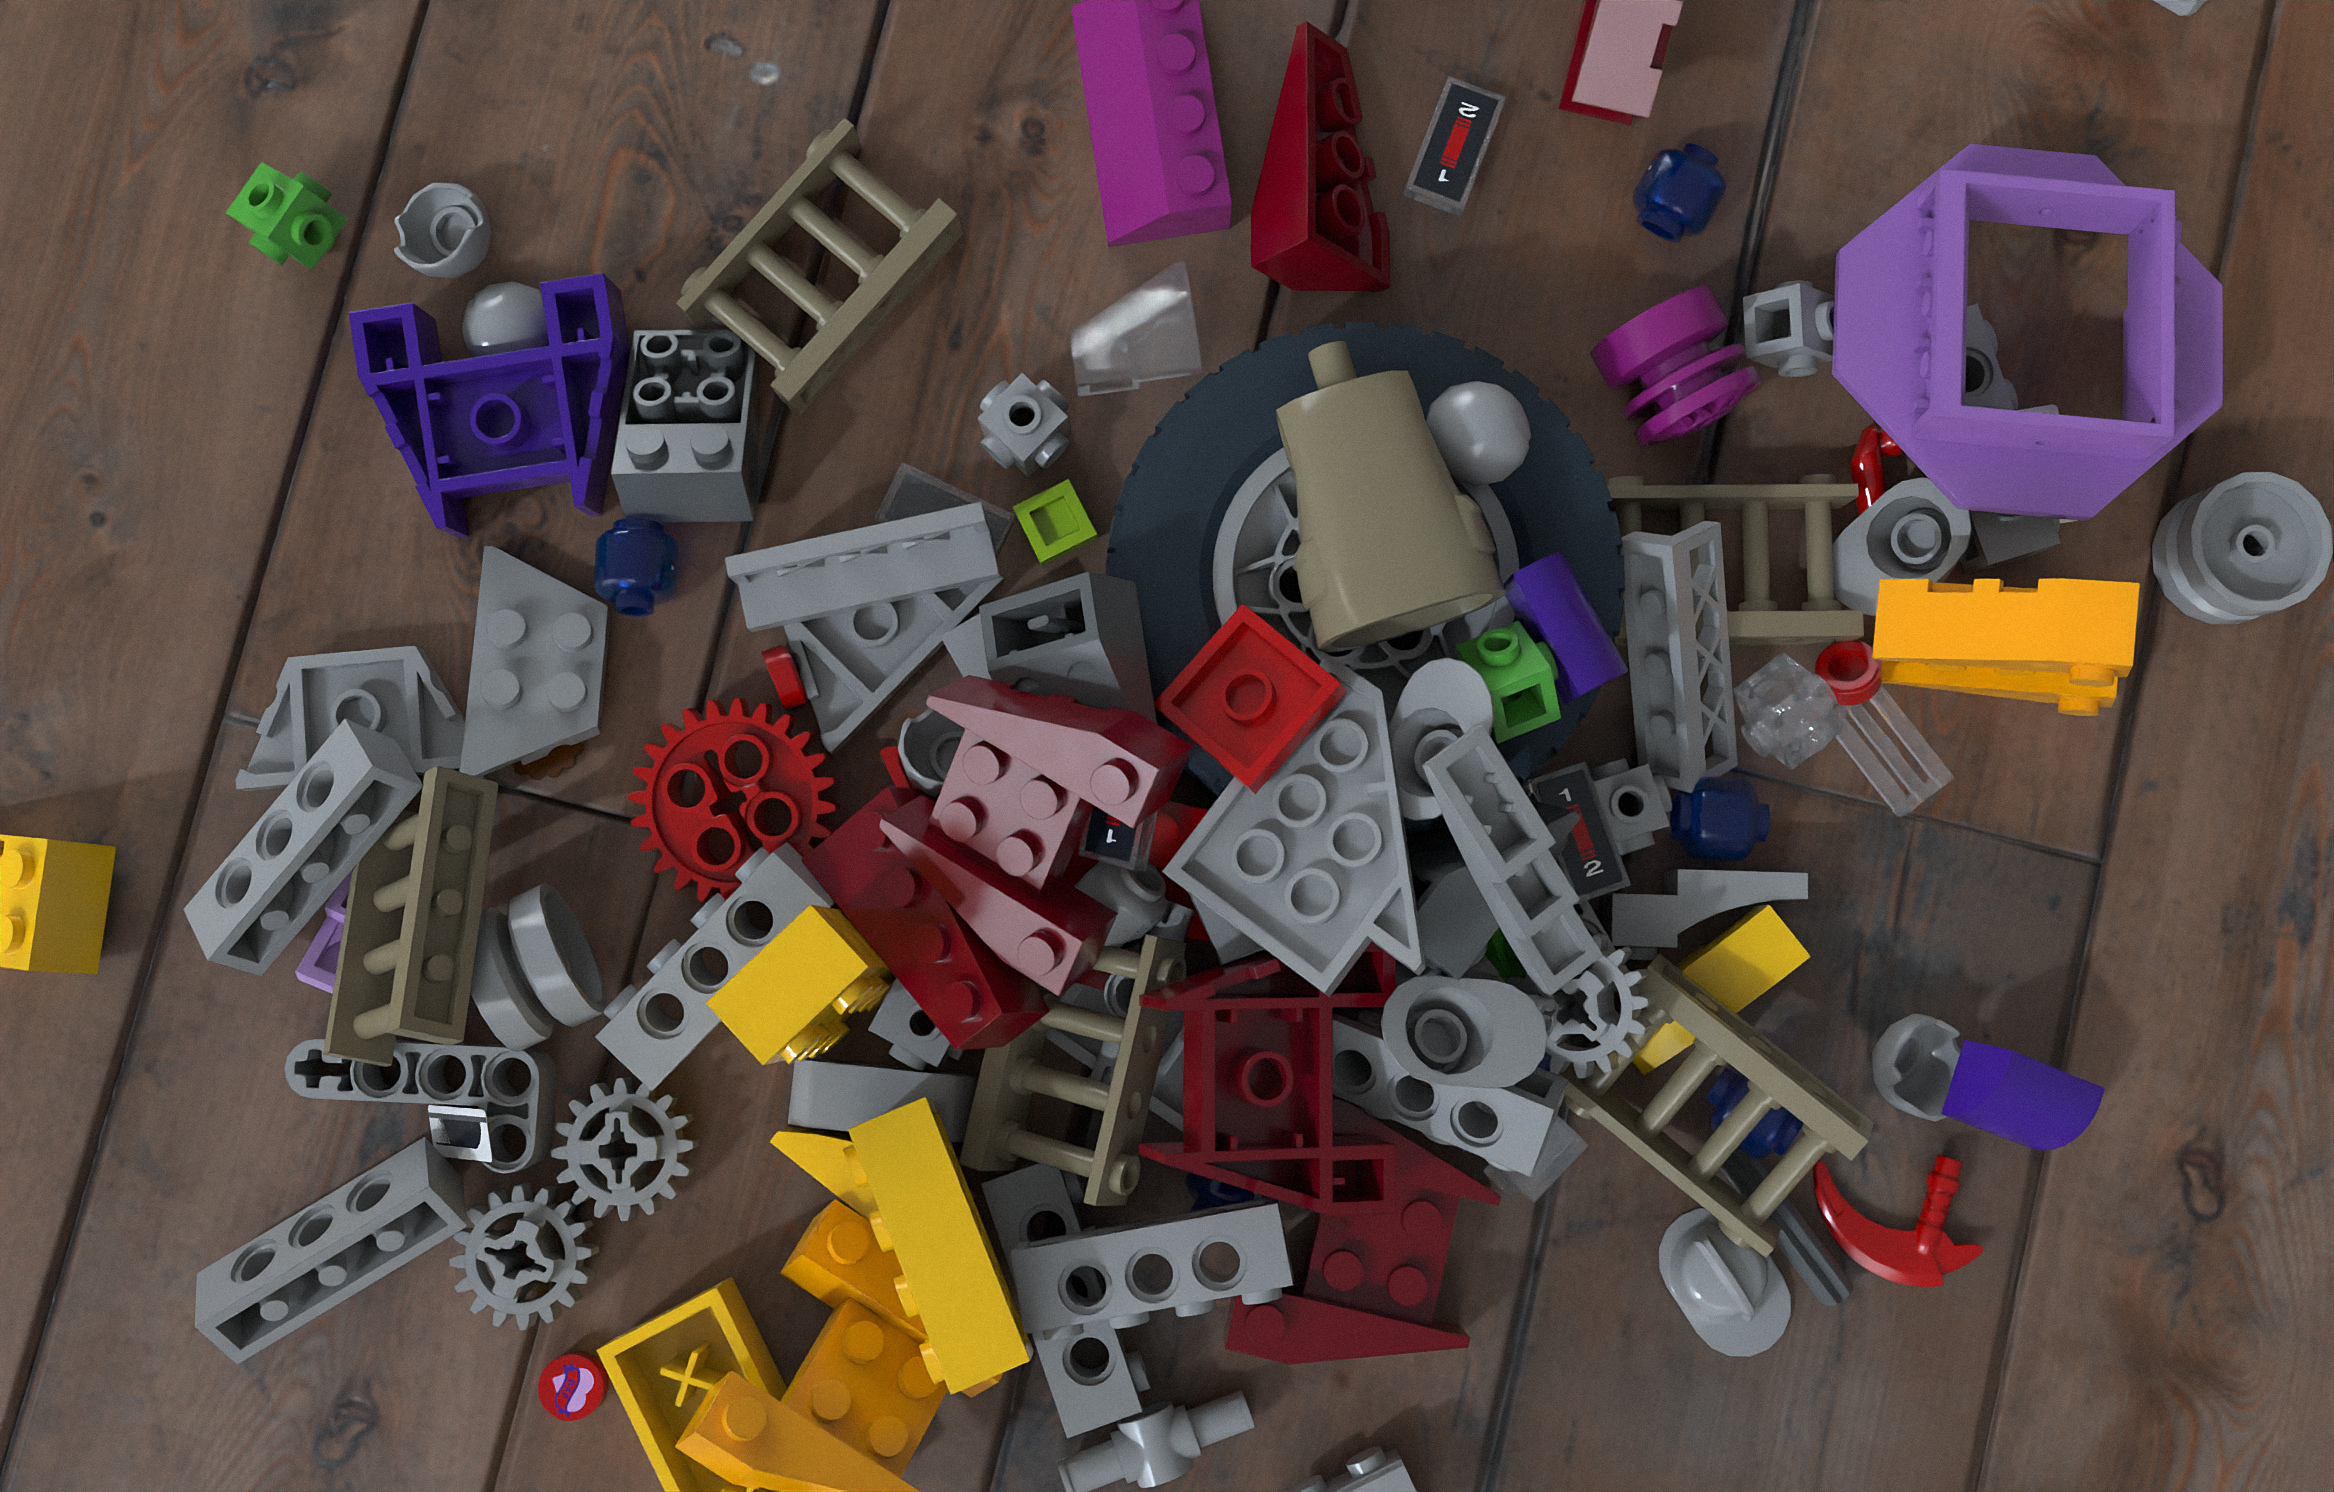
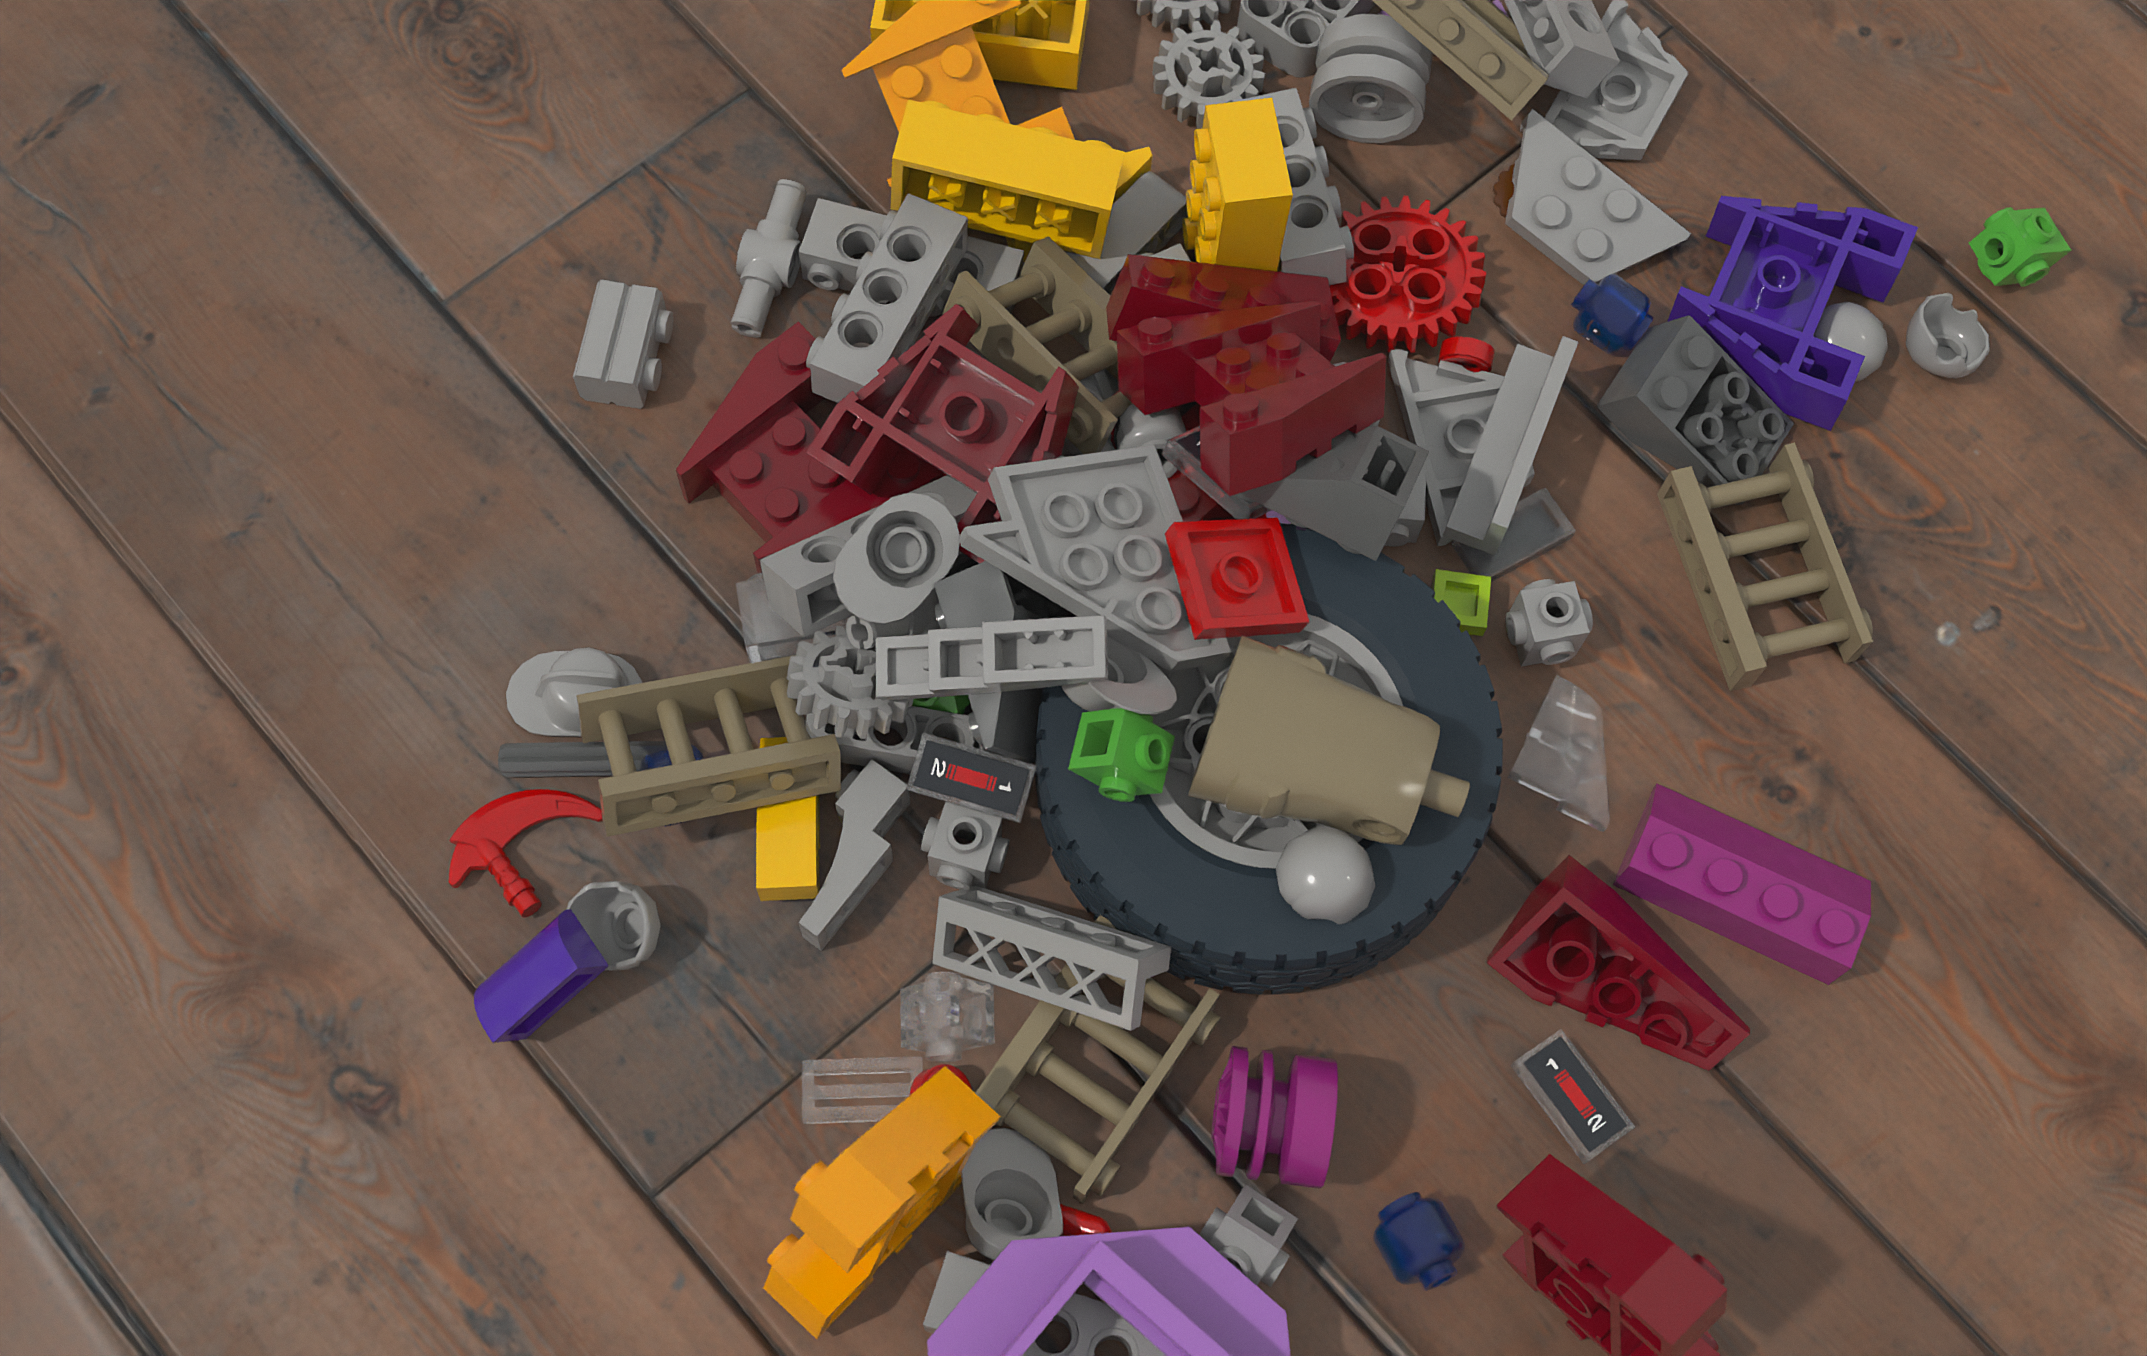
camera: 120 degrees right, 15 degrees down
dark purple brick [1504,551,1629,705] -> none
clear blue head [1669,776,1770,862] -> none

